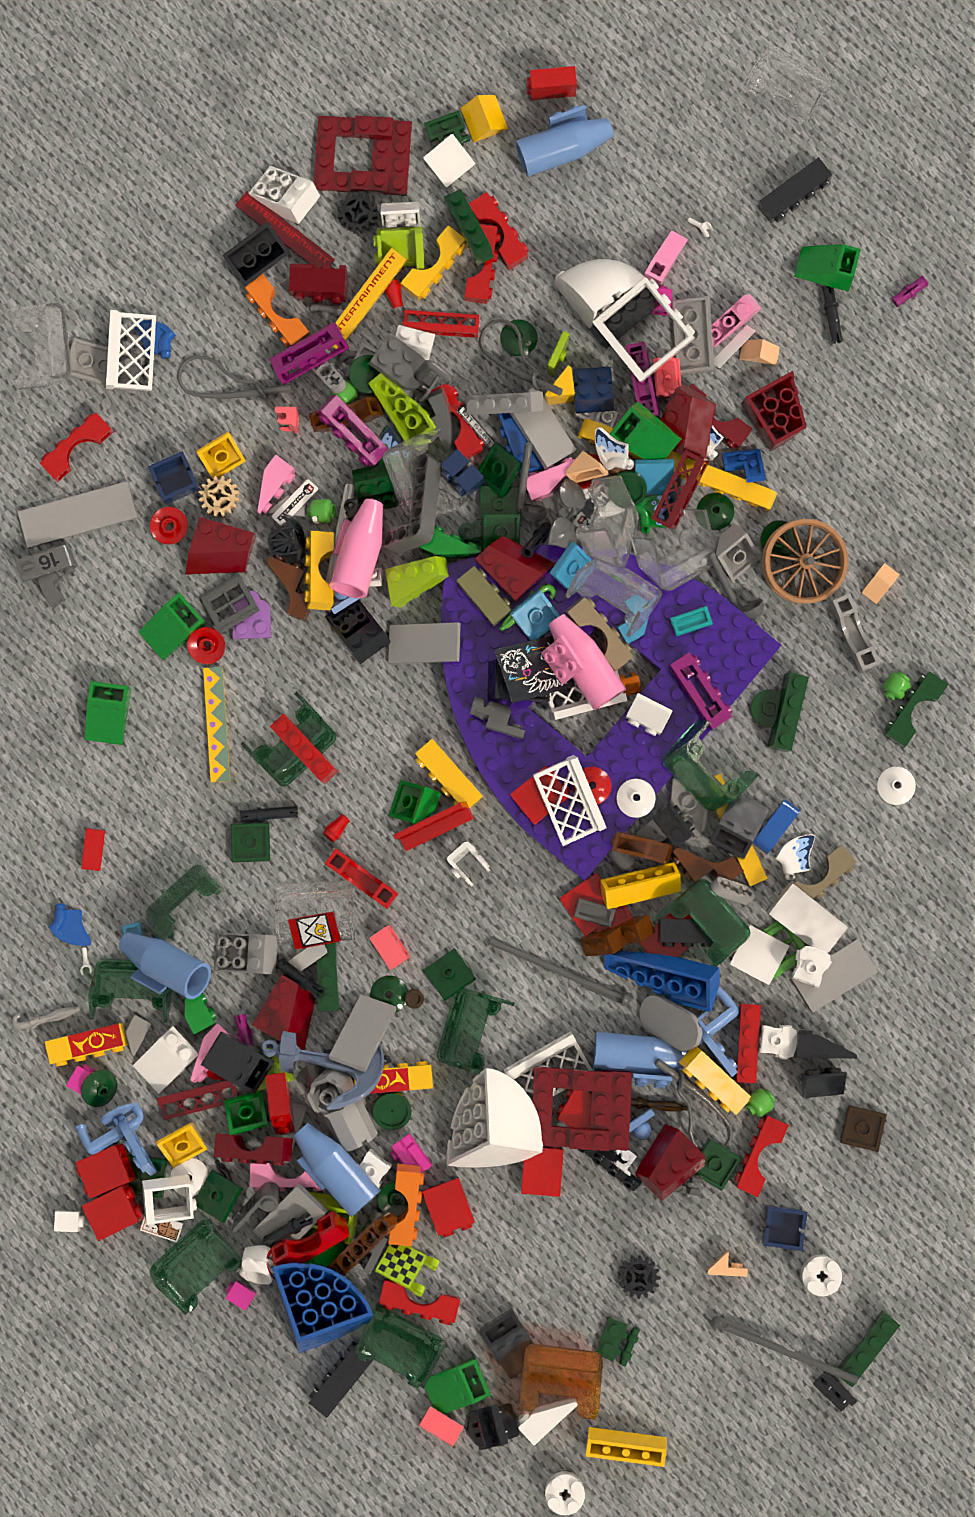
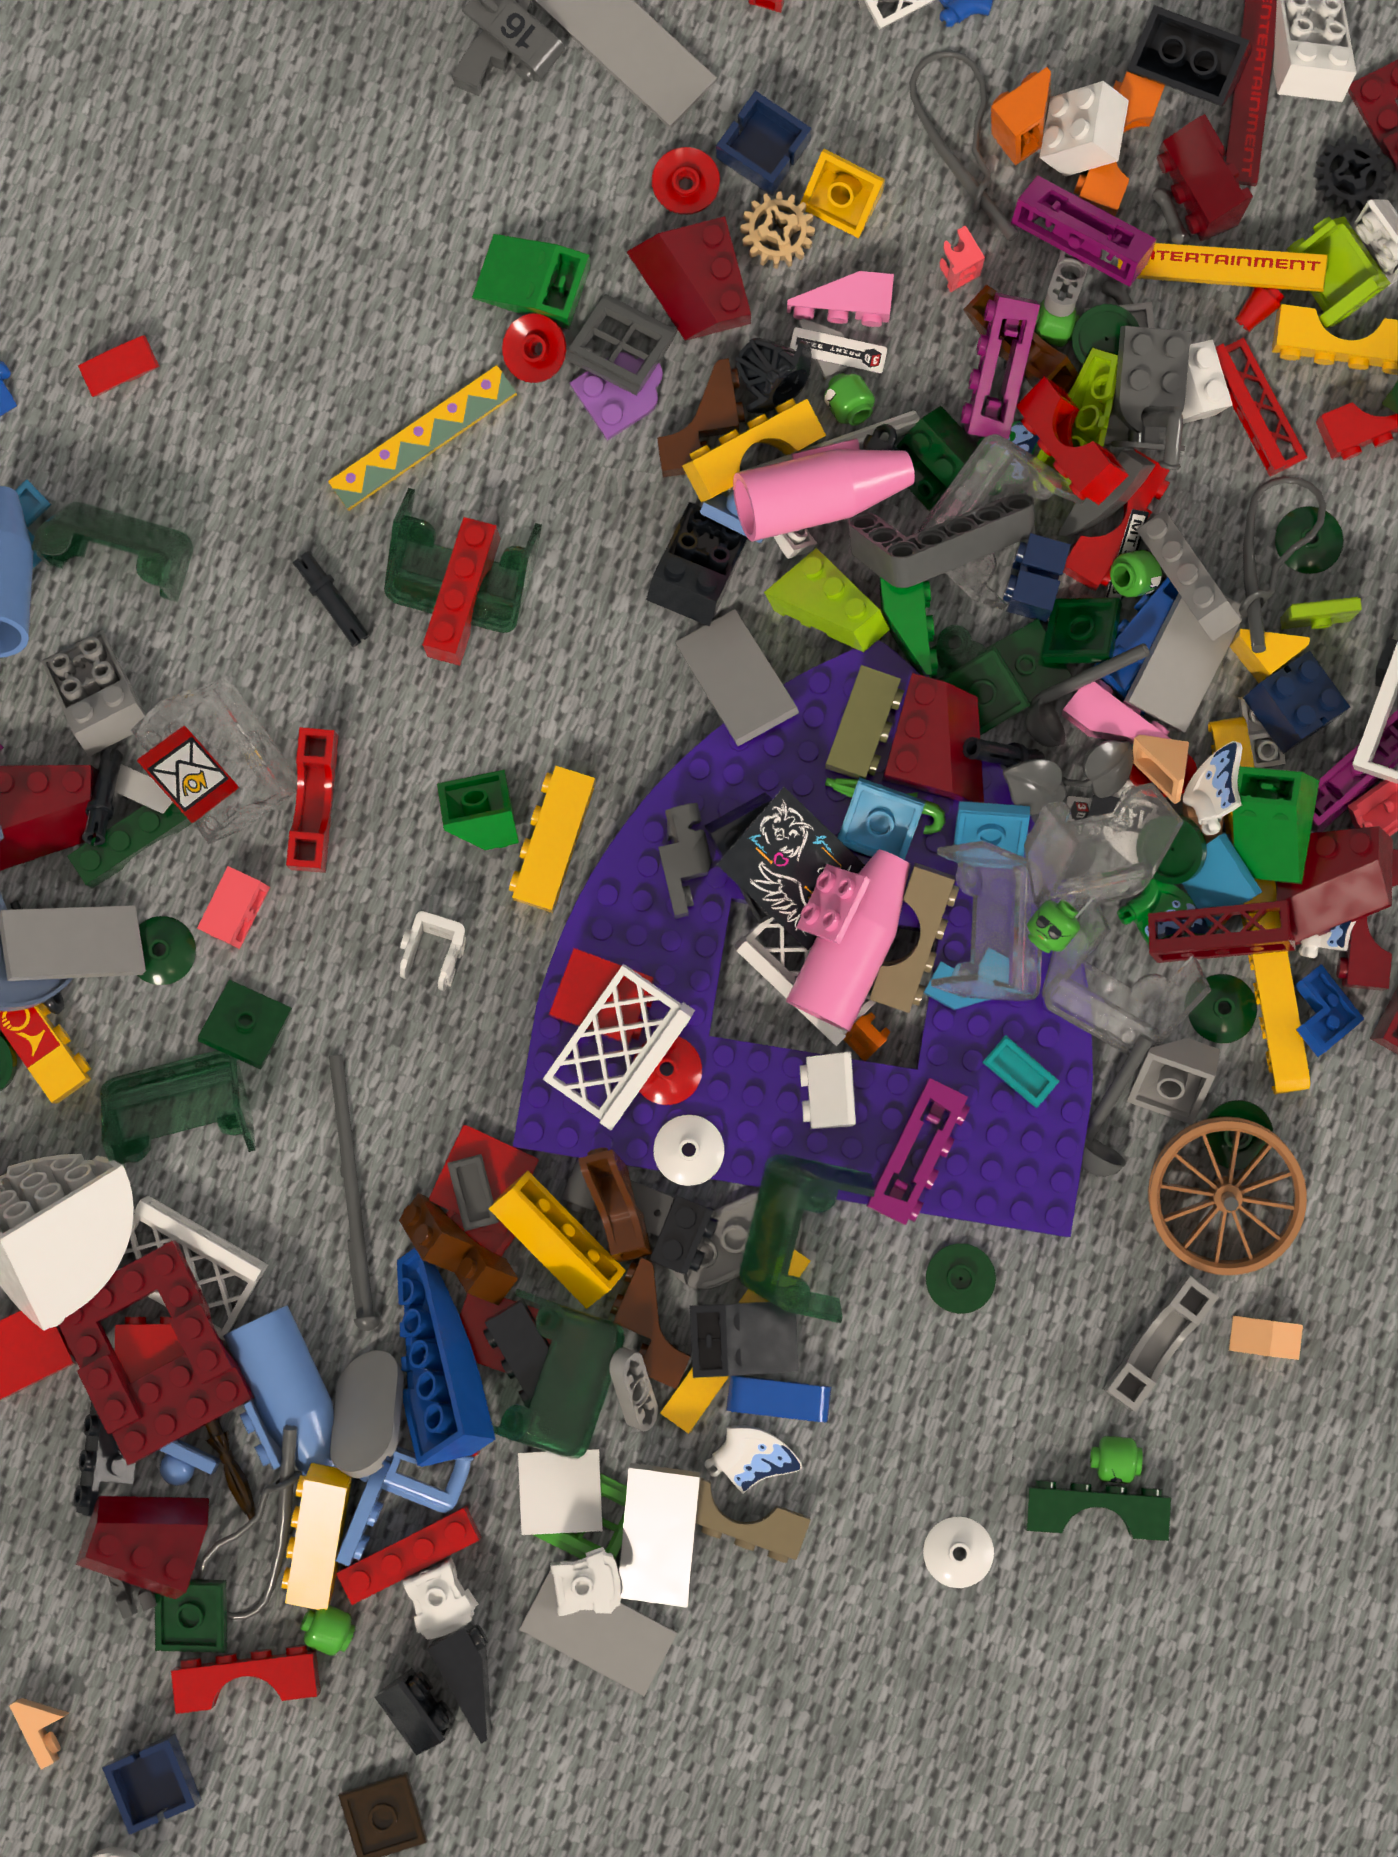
camera: 60 degrees right, 0 degrees up
green slope [85,681,132,745] -> none
dark green plate [231,823,271,863] -> none
red cone [322,814,350,843] -> none
red fence [393,801,474,851] -> none
dark brown tile [404,989,424,1009] -> none
dark green arch [767,672,809,752] -> none
none -> orange slope [991,67,1051,166]
none -> red arch [1016,376,1129,505]
none -> bright green head [1027,900,1080,953]
none -> white brick [1039,81,1129,177]
none -> bright green head [1110,550,1162,598]

